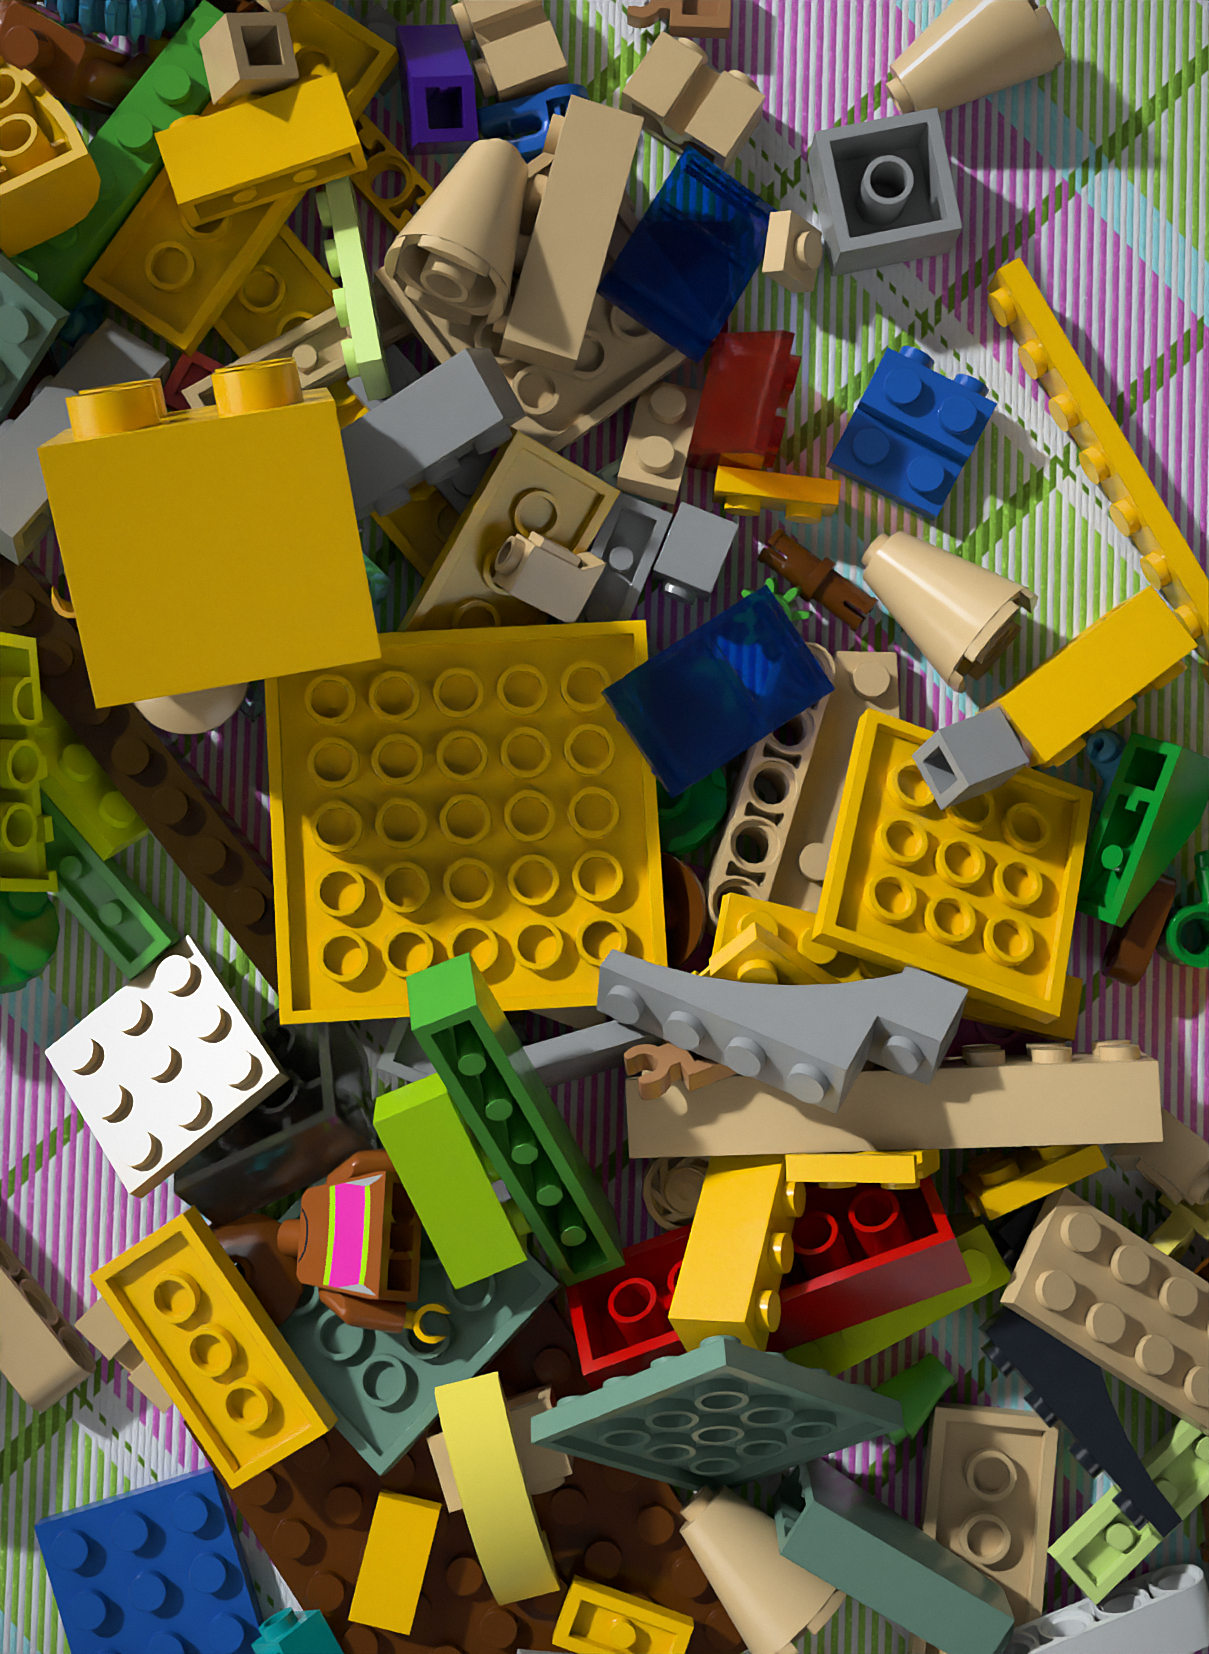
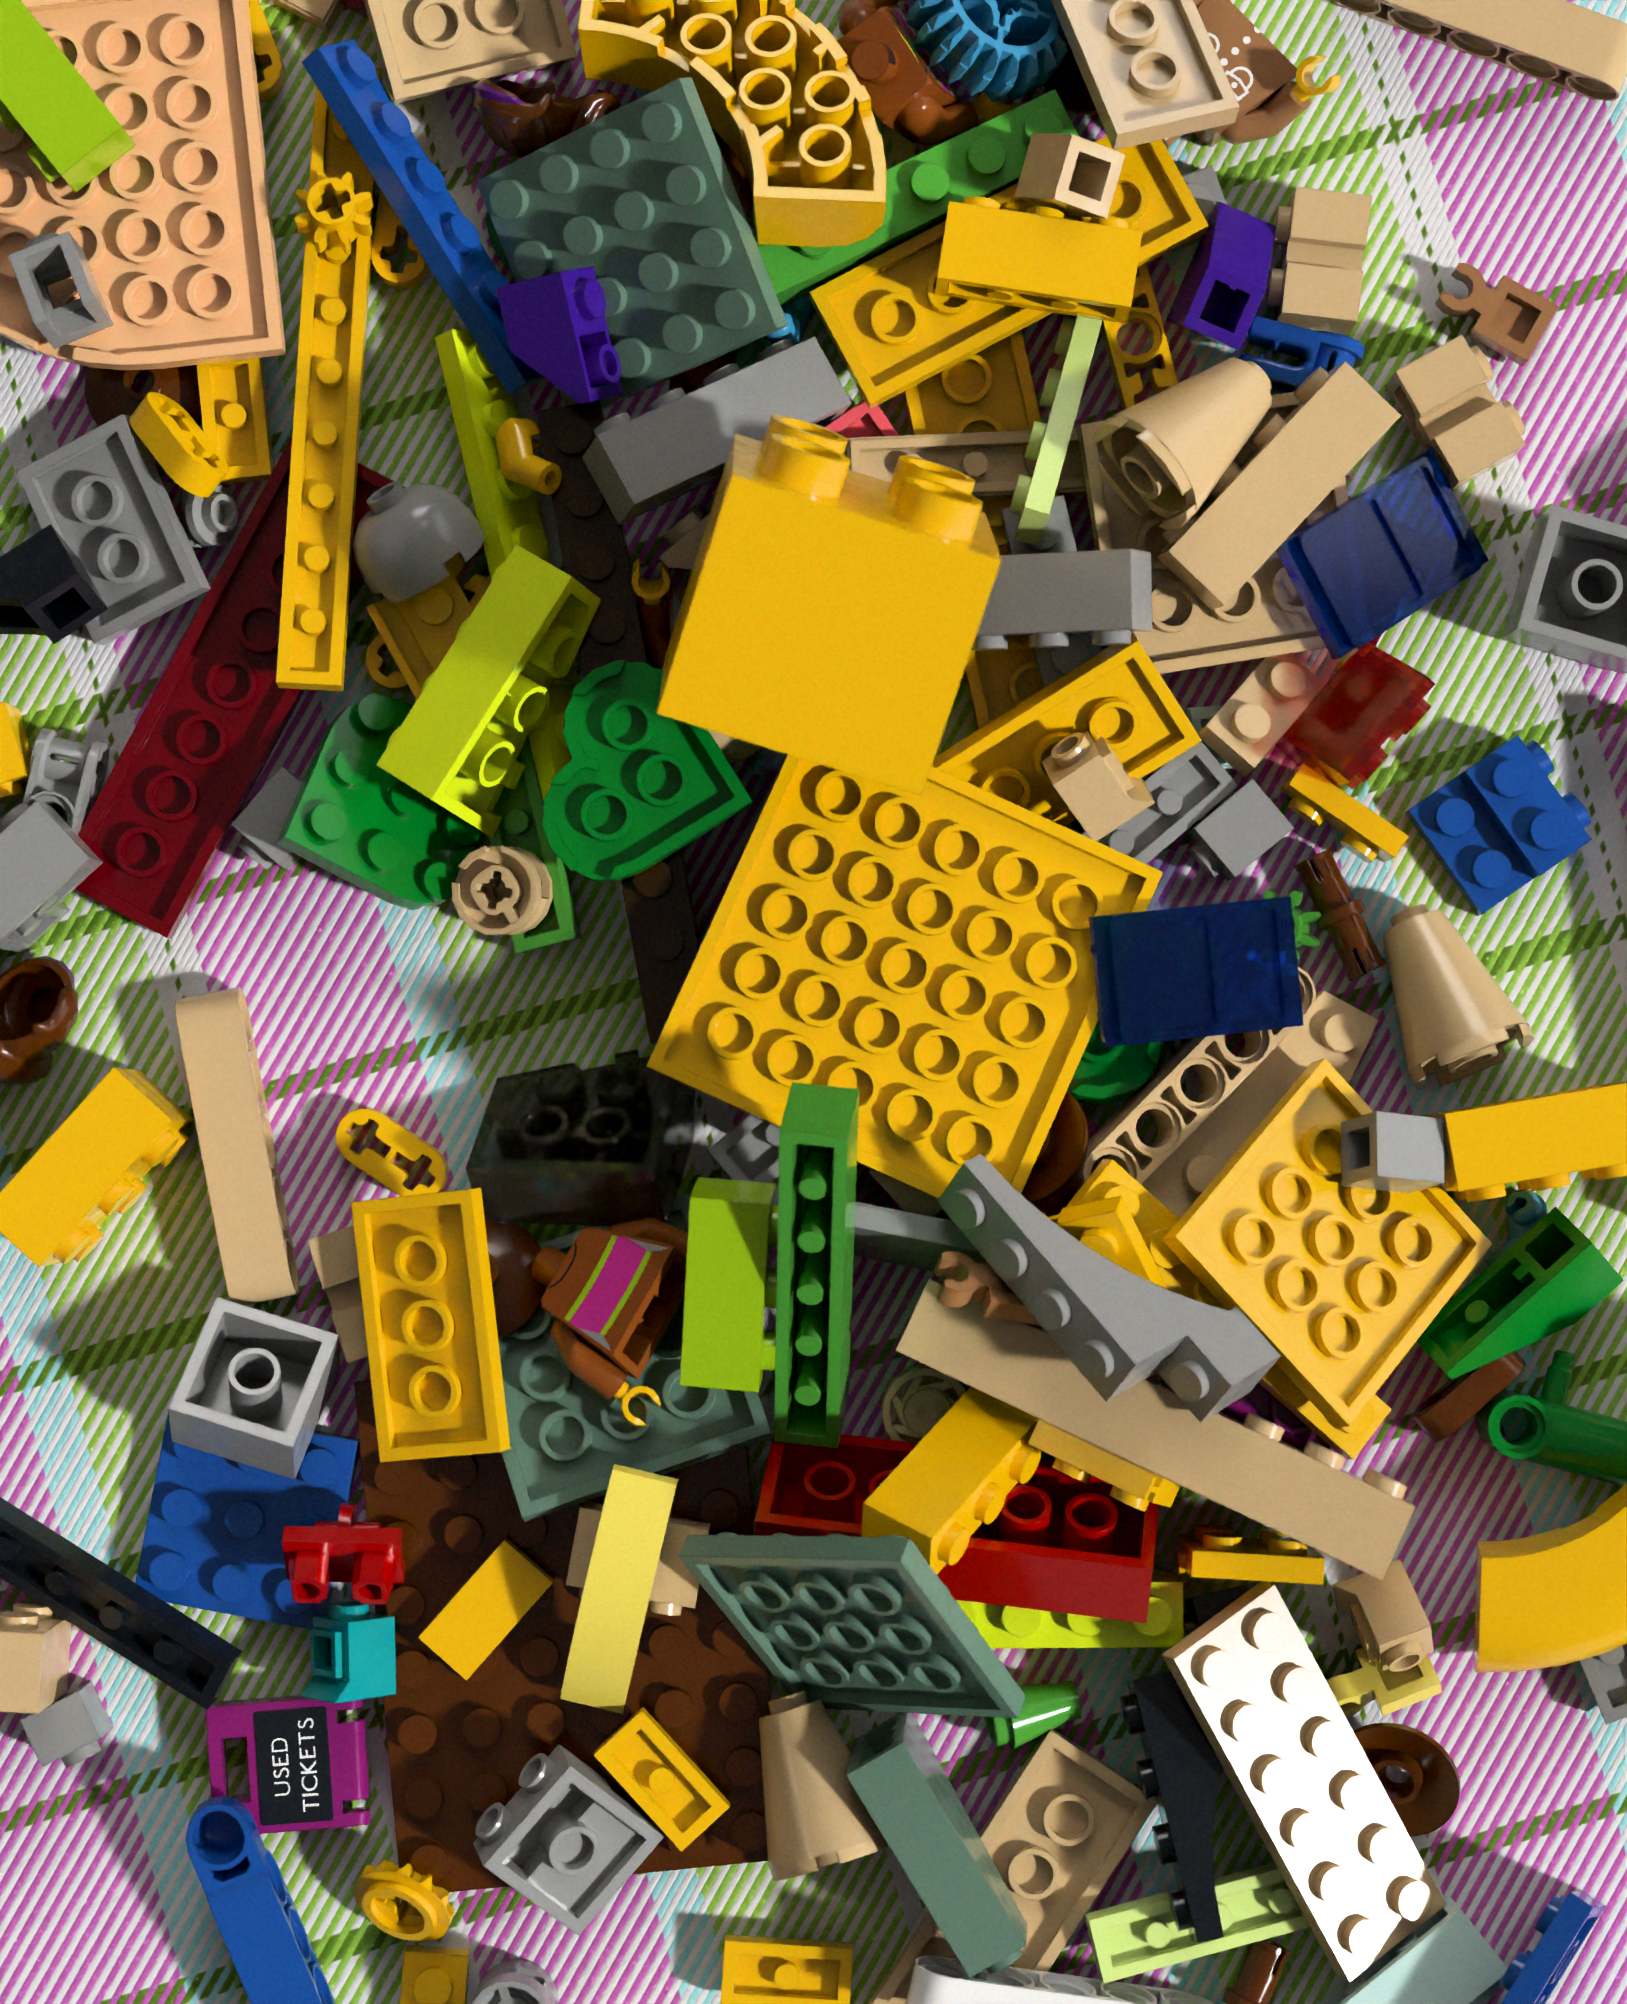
camera: 25 degrees right, 0 degrees up
plate [44,935,290,1199] -> none
tan plate [762,210,823,293] -> none
none -> light grey brick [168,1297,340,1480]
none -> red hips [282,1503,406,1604]
none -> yellow beam [336,1109,449,1196]
none -> tan wheel [452,846,553,935]
none -> green plate [542,660,753,882]

